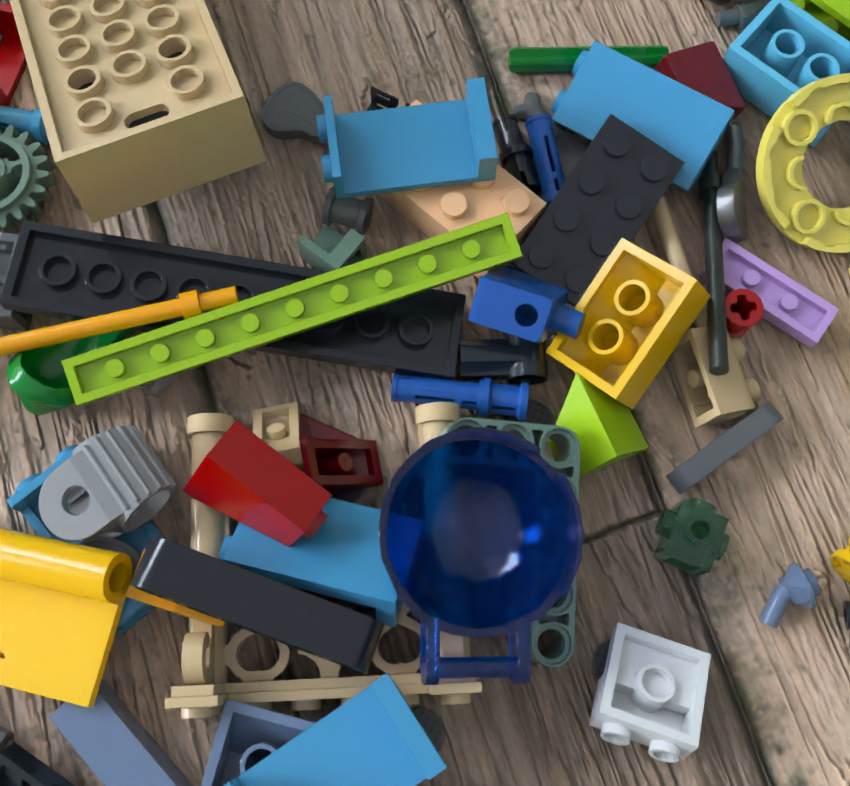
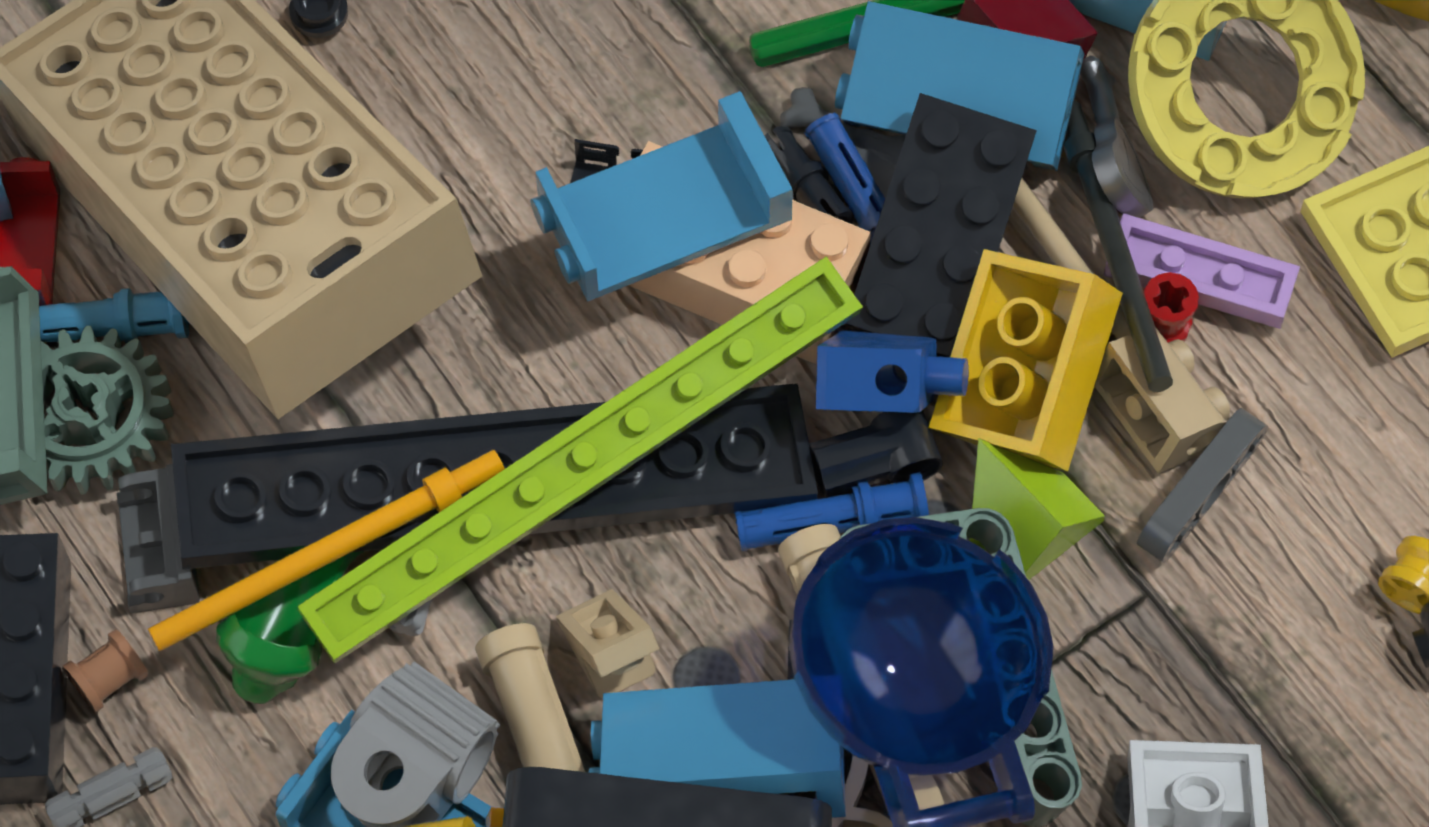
camera: 15 degrees left, 10 degrees down
red slope [182,420,332,547] -> none
dark grey piece [261,81,329,149] -> none
sand green panel [297,225,368,272] -> none
dark red slope [299,413,384,495] -> none
dark grey bush [322,187,374,235] -> none
clear green brick [653,498,730,577] -> none
sand blue plate [759,563,821,628] -> none

